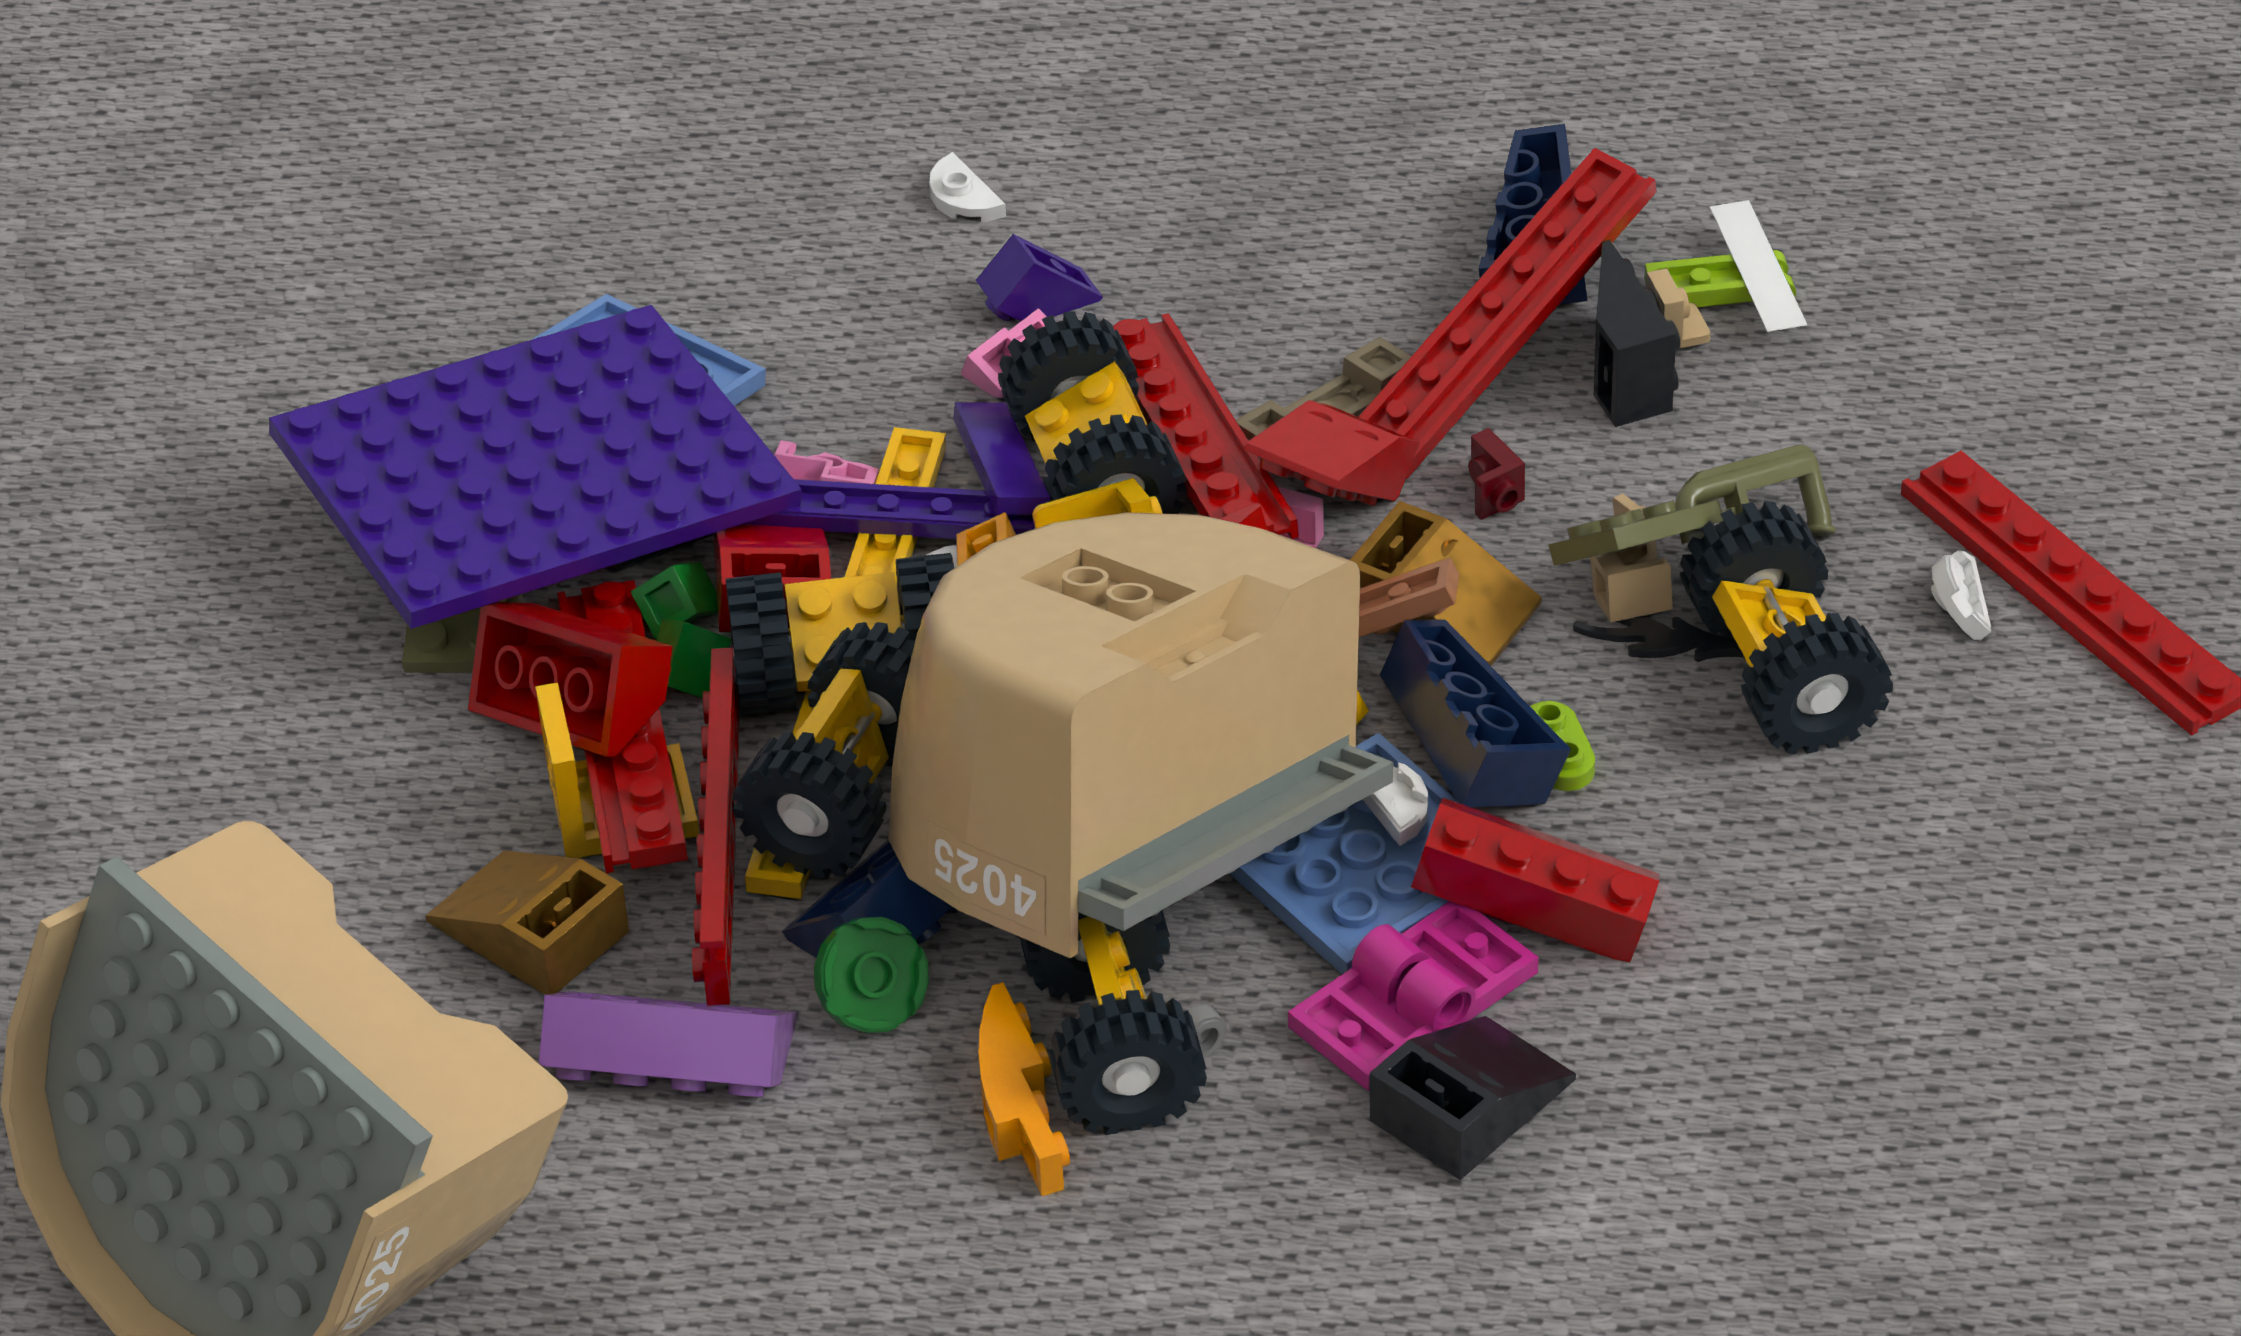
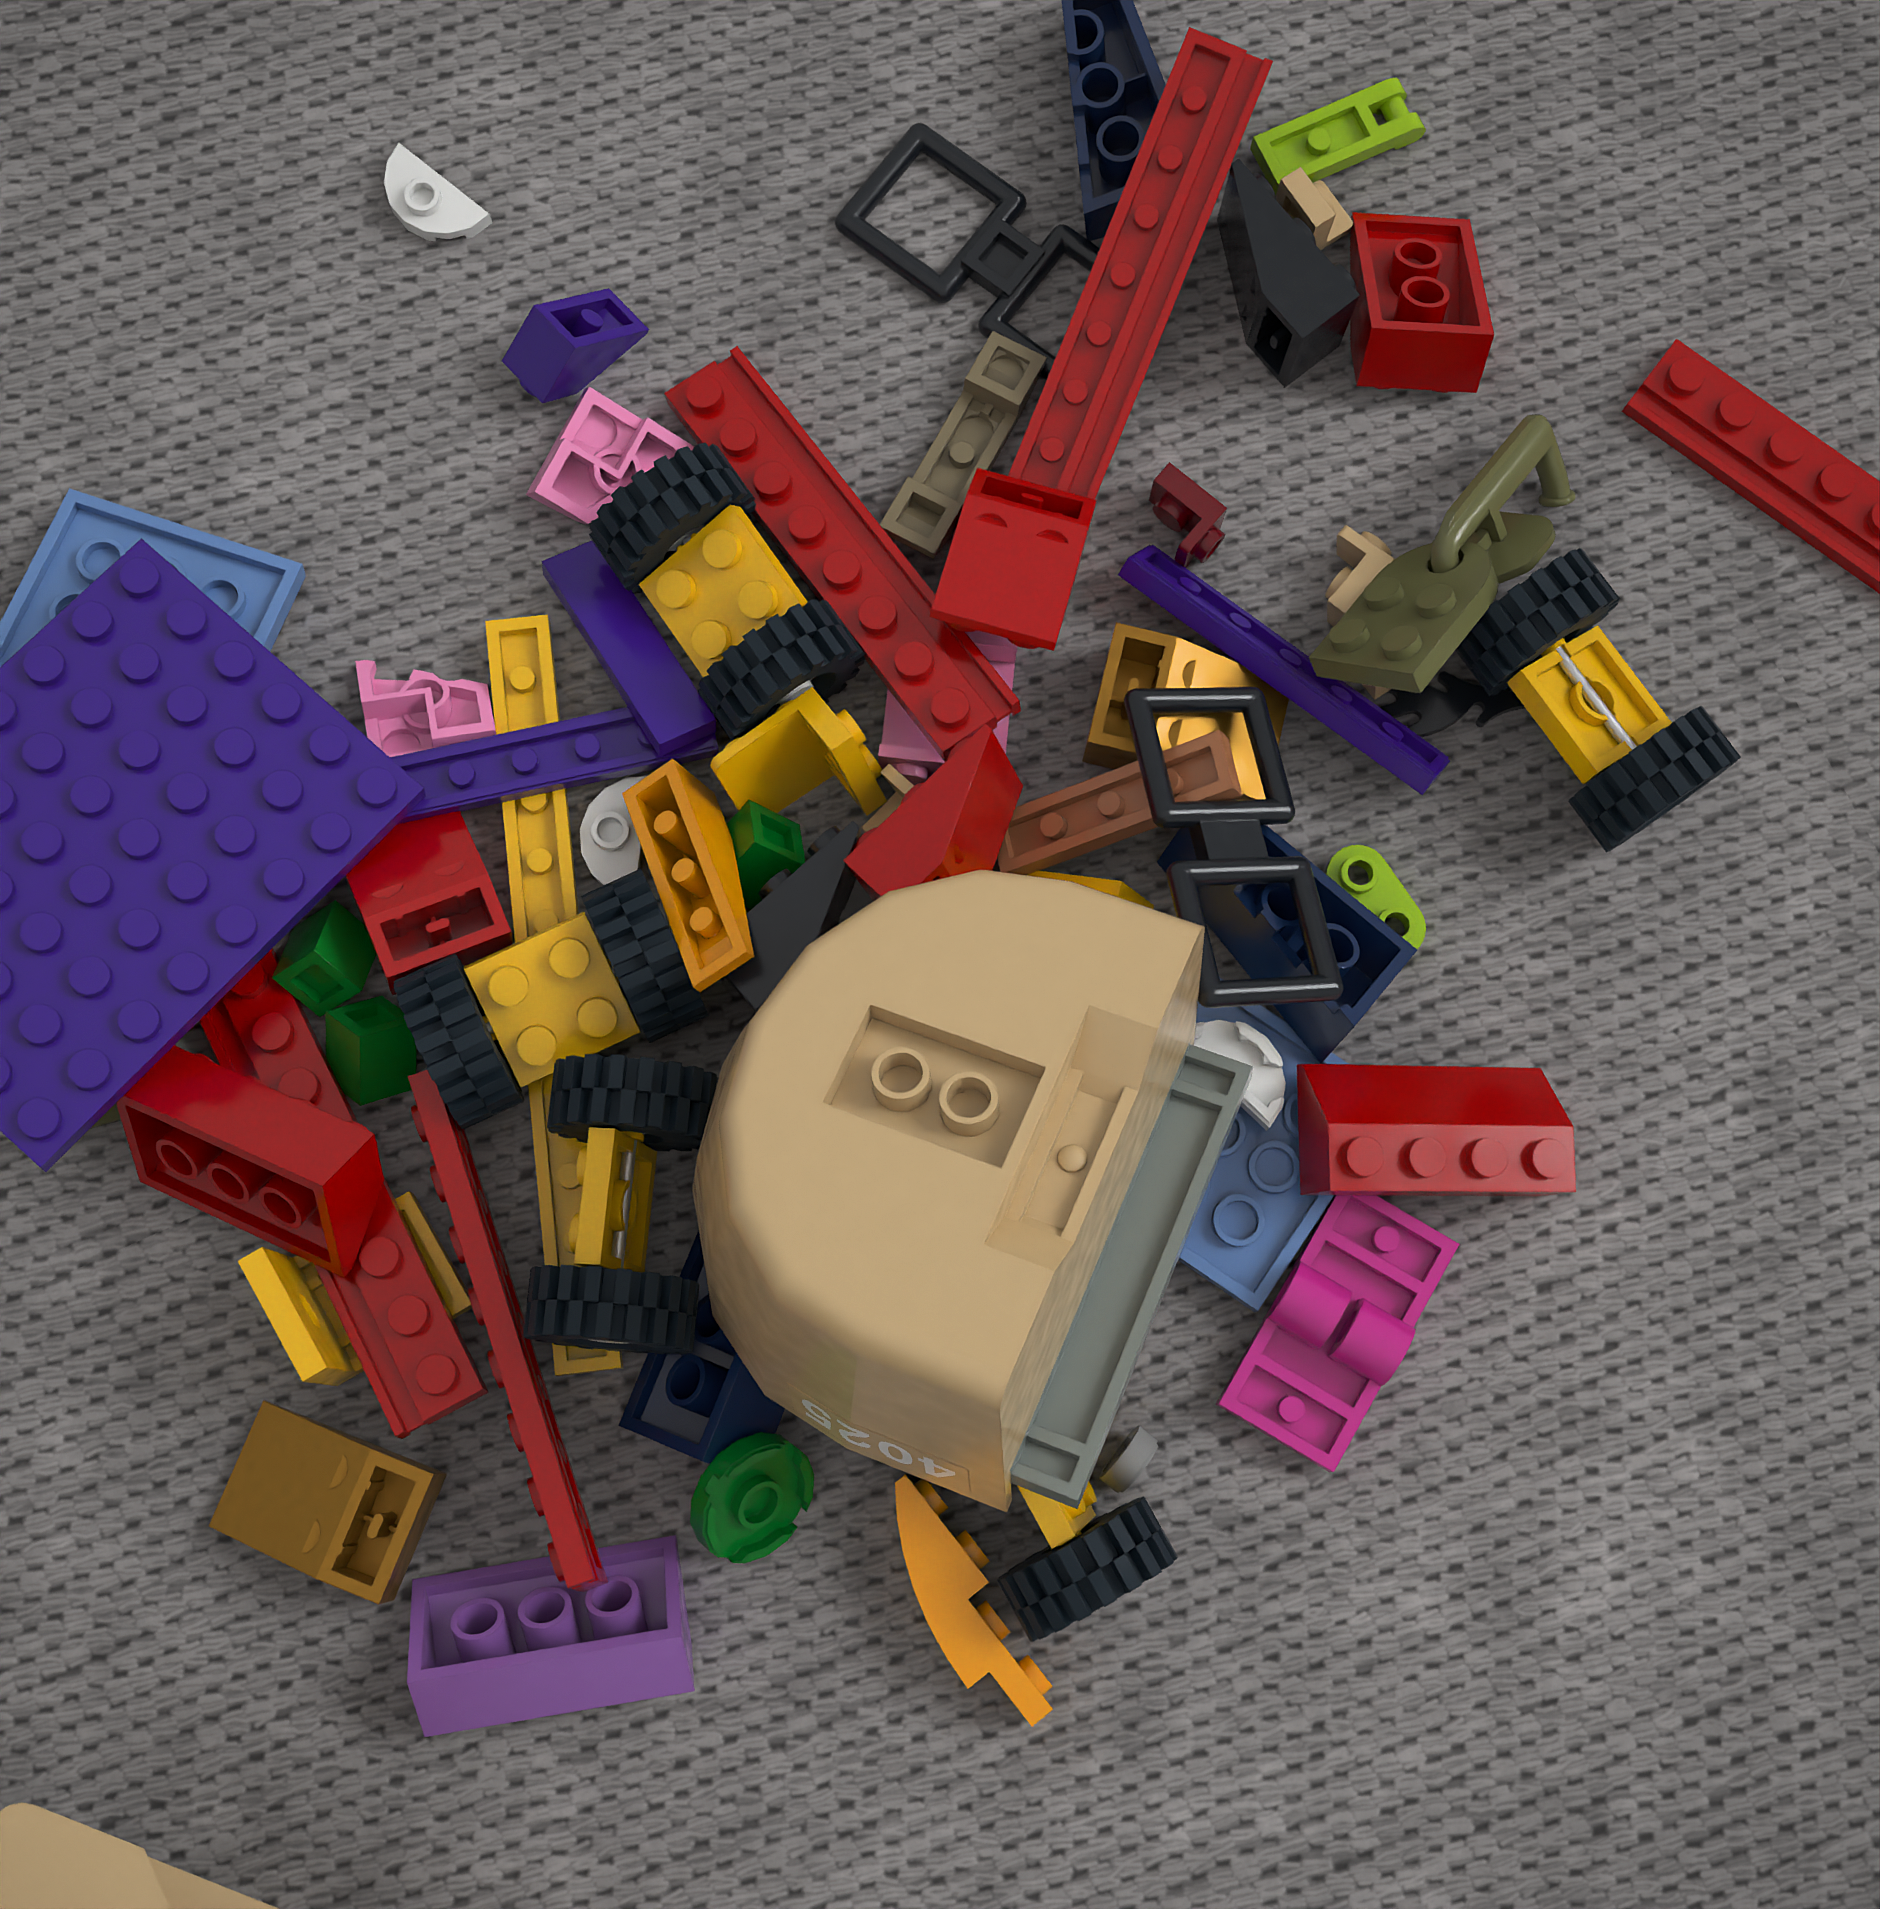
camera: 25 degrees left, 35 degrees up
black slope [1370,1016,1576,1180] -> none
white sticker [1710,200,1807,332] -> none
white plate [1931,551,1991,640] -> none
none -> black bar [835,123,1100,380]
none -> dark purple tile [1118,545,1450,795]
none -> black bar [1124,687,1344,1008]
none -> red slope [1350,212,1494,393]

